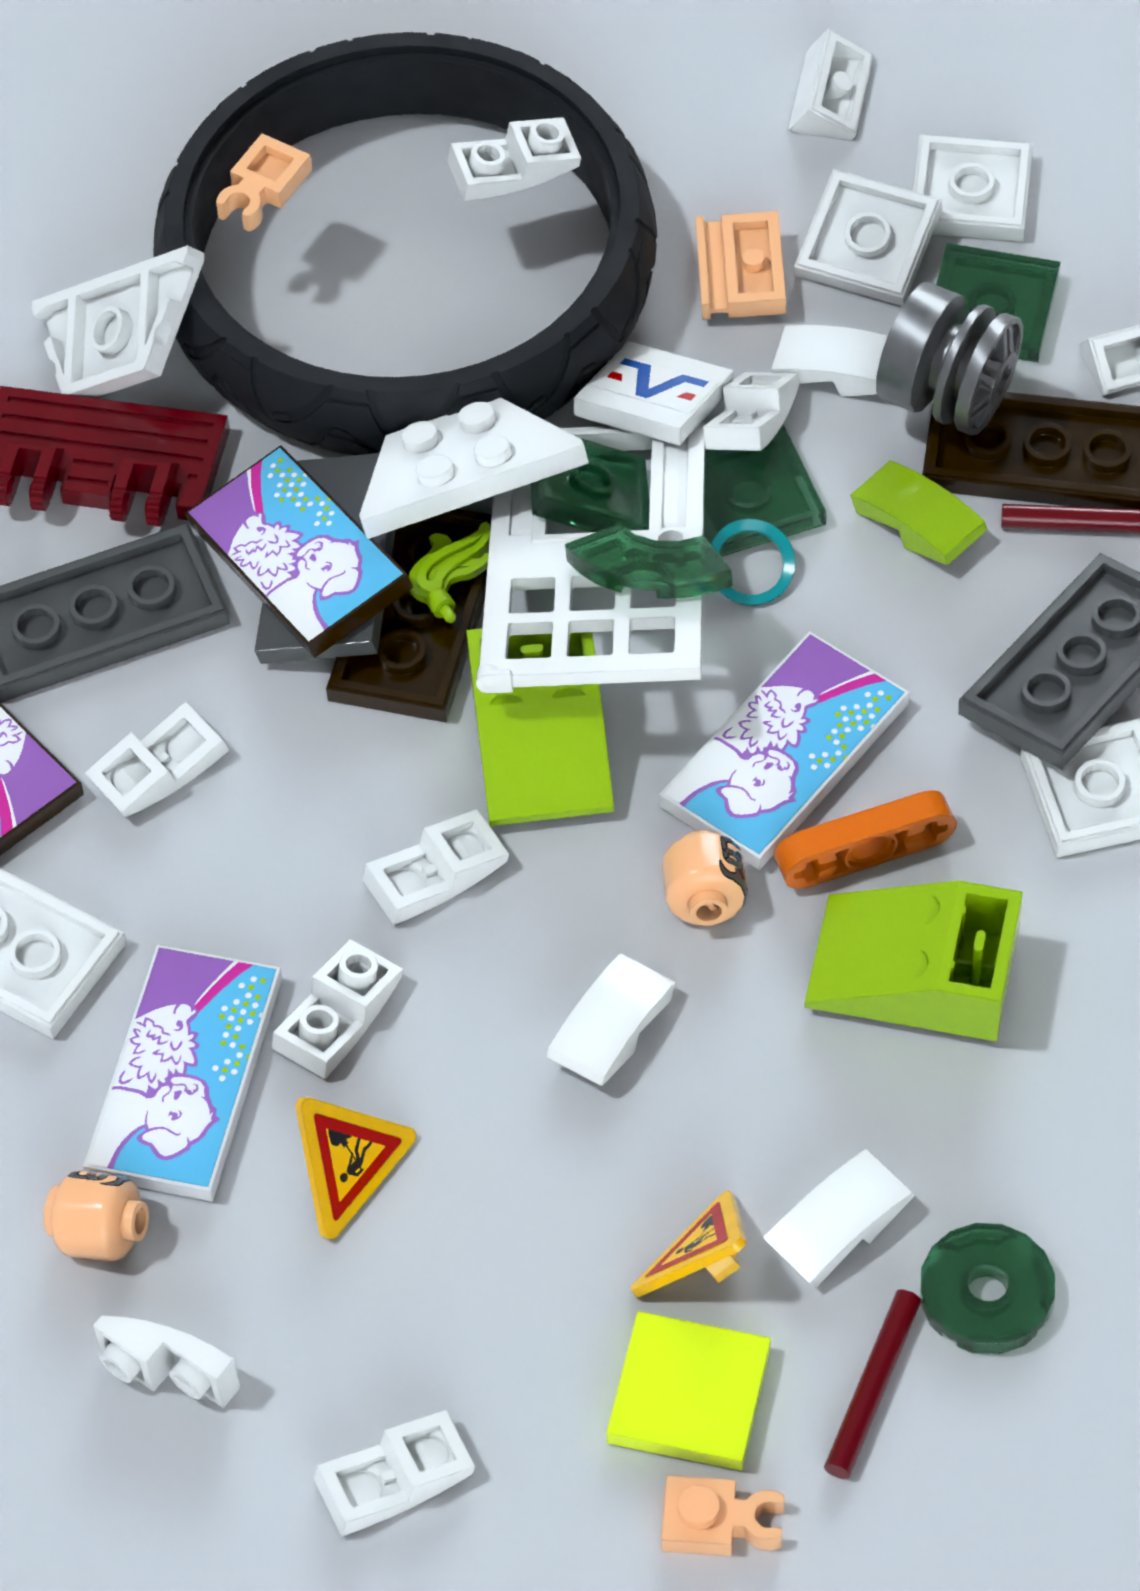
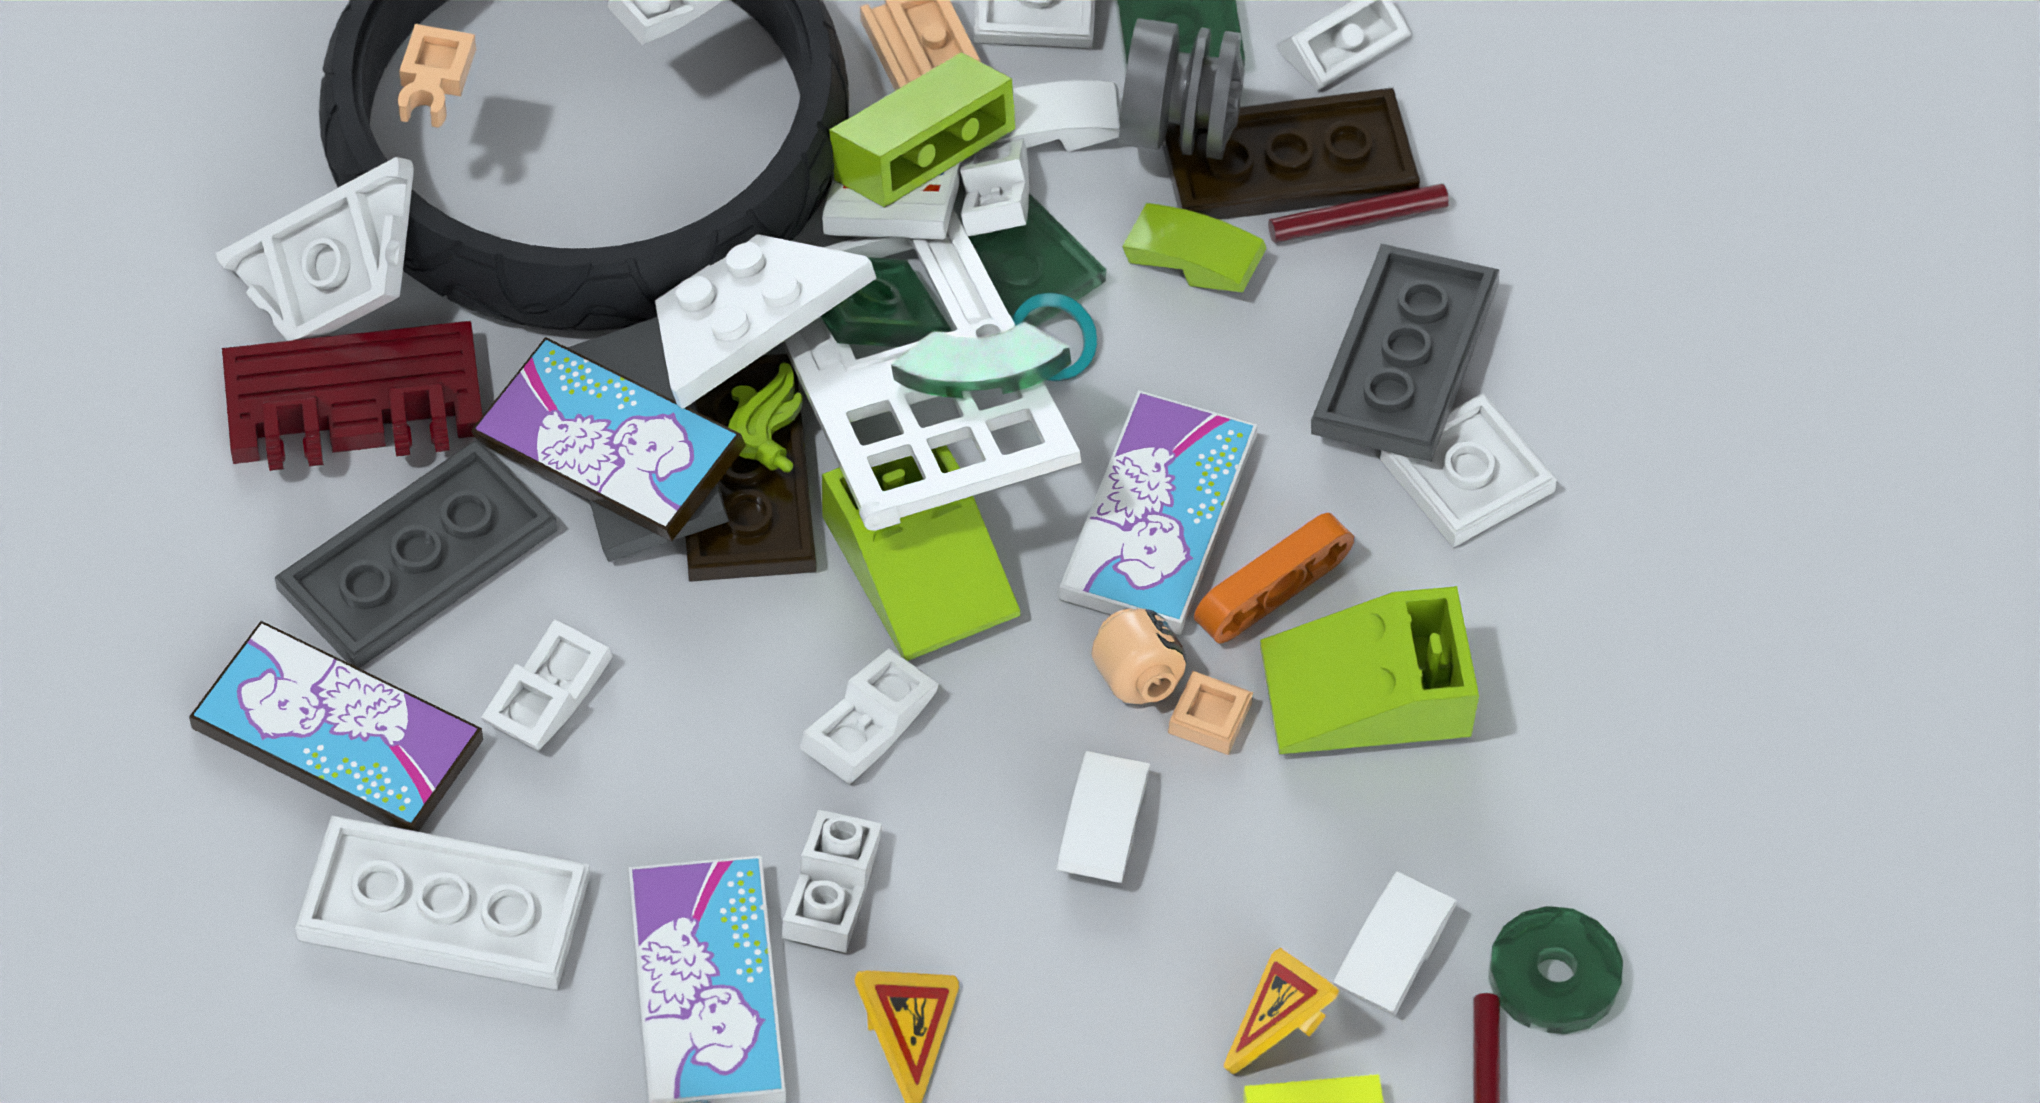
camera: 25 degrees left, 0 degrees up
none -> lime brick [830,52,1016,208]
none -> light nougat tile [1168,671,1253,755]

